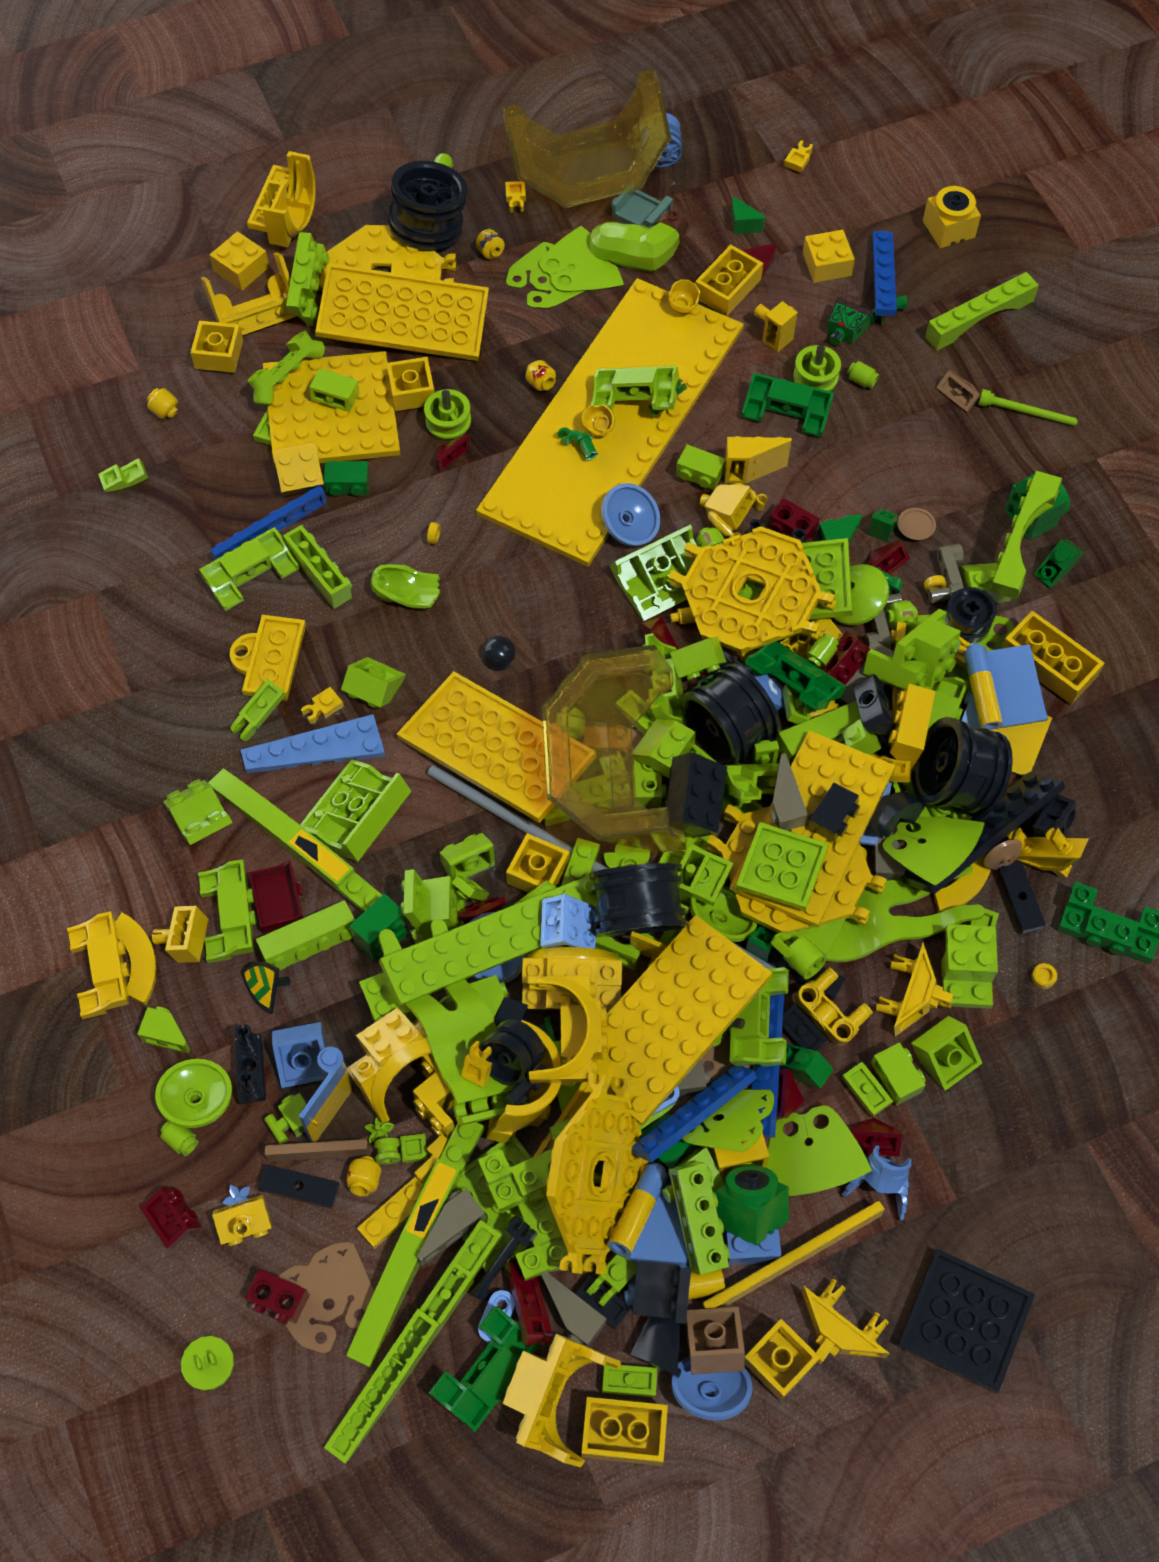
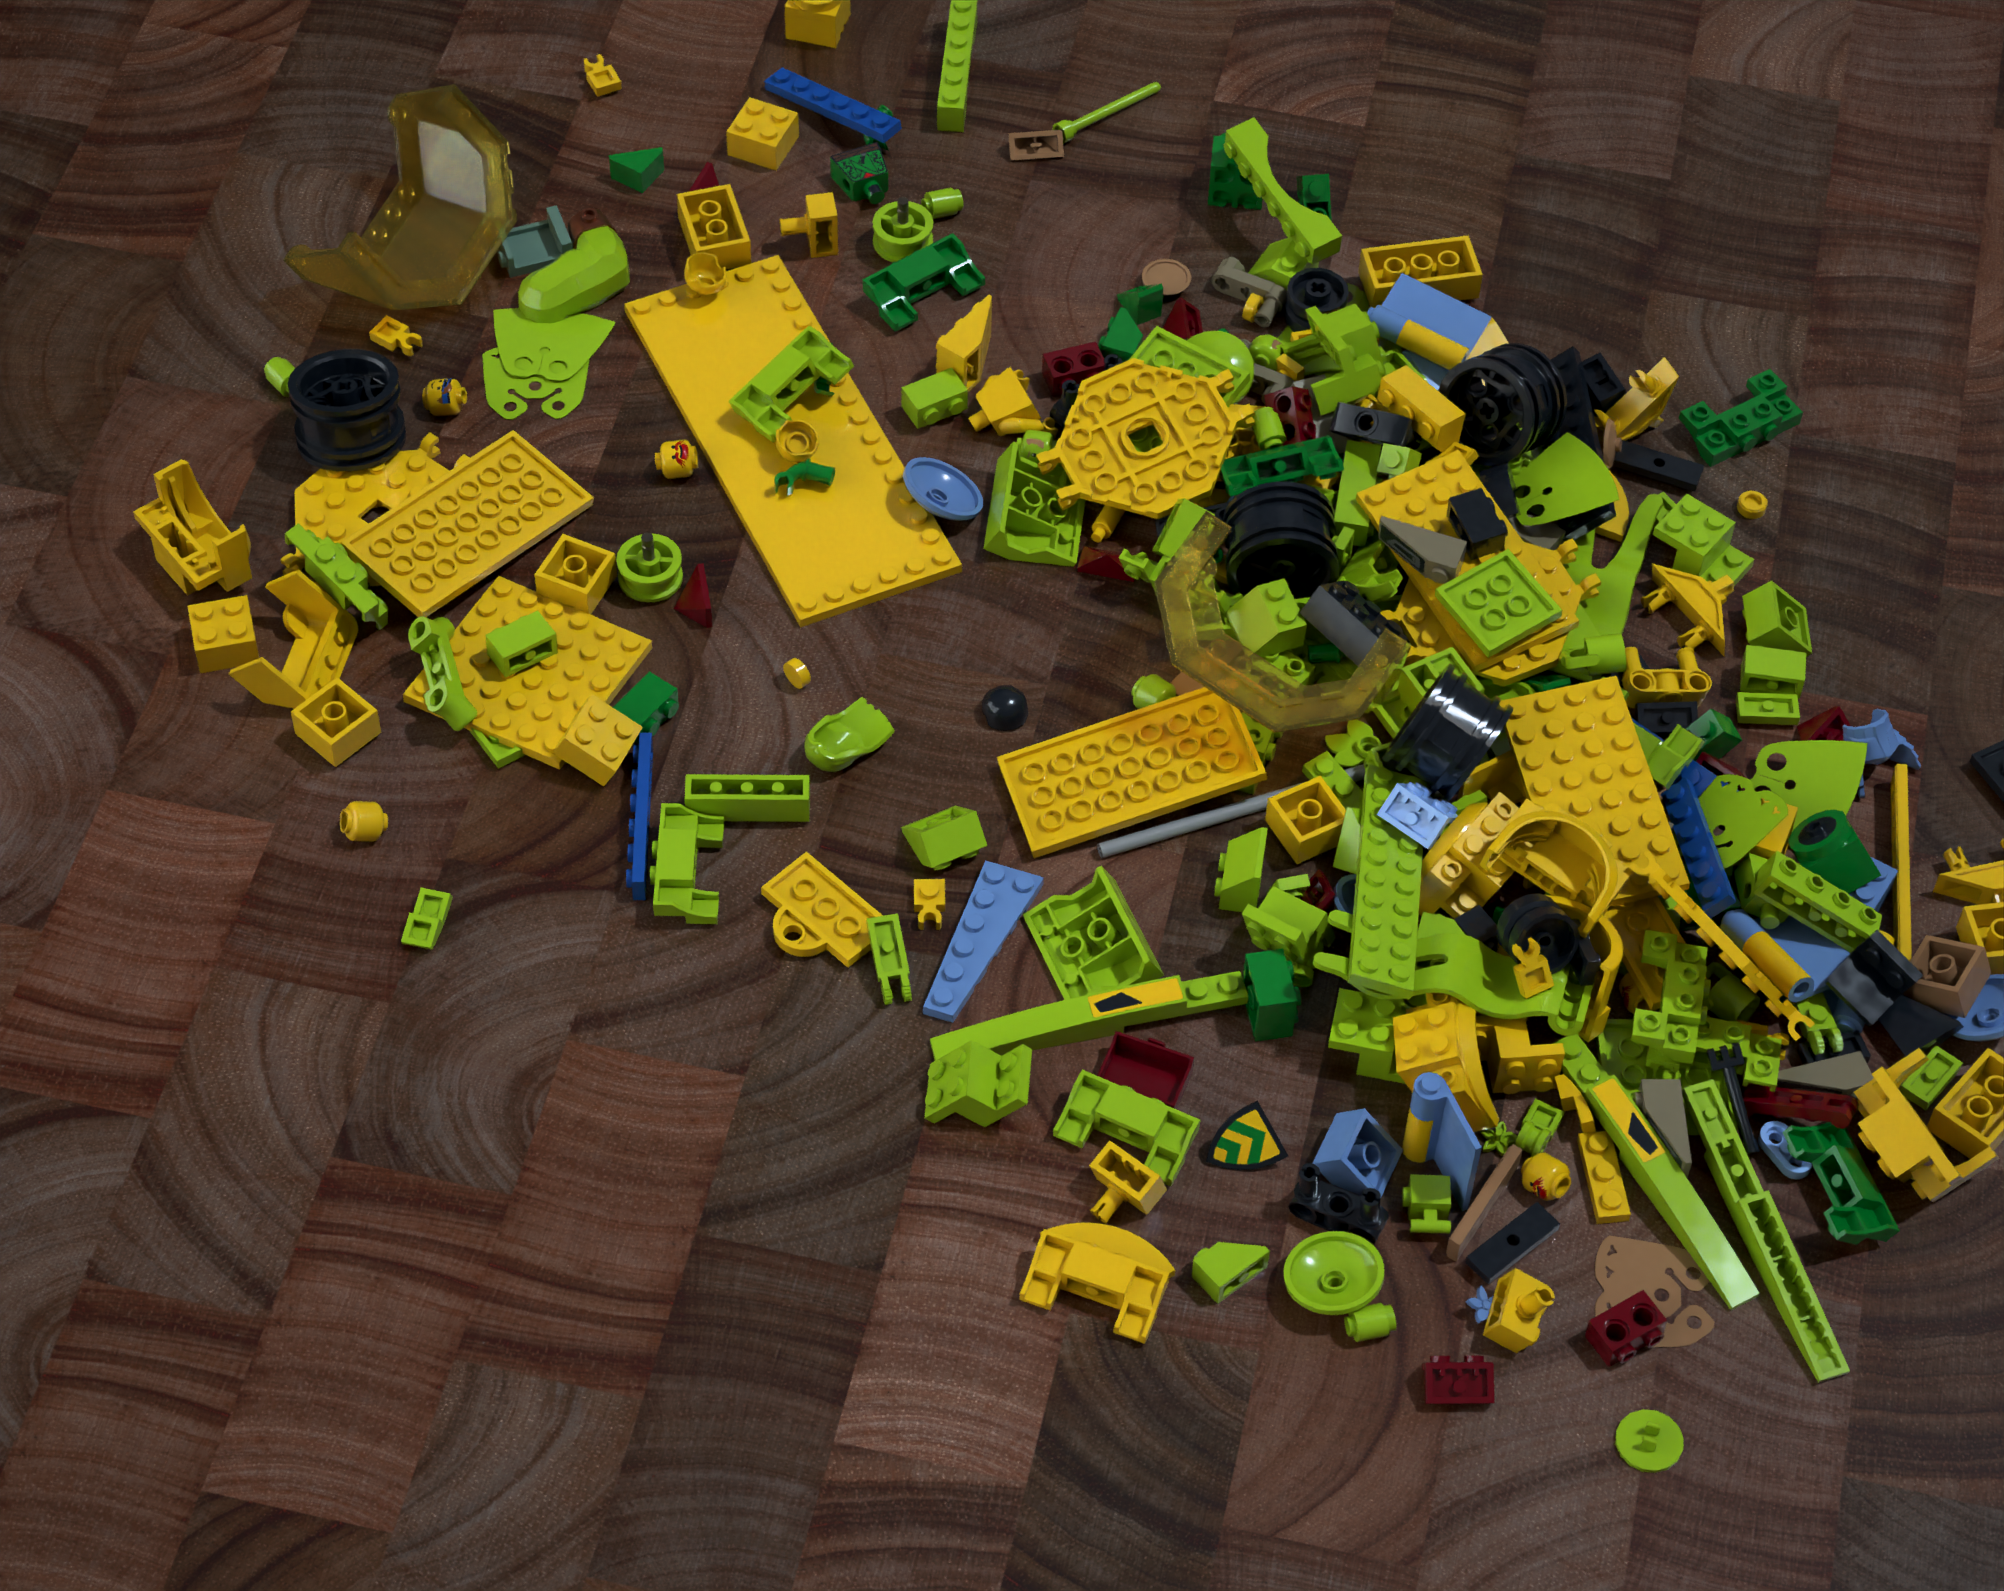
camera: 55 degrees left, 10 degrees down
lime brick [256,900,355,970] -> none

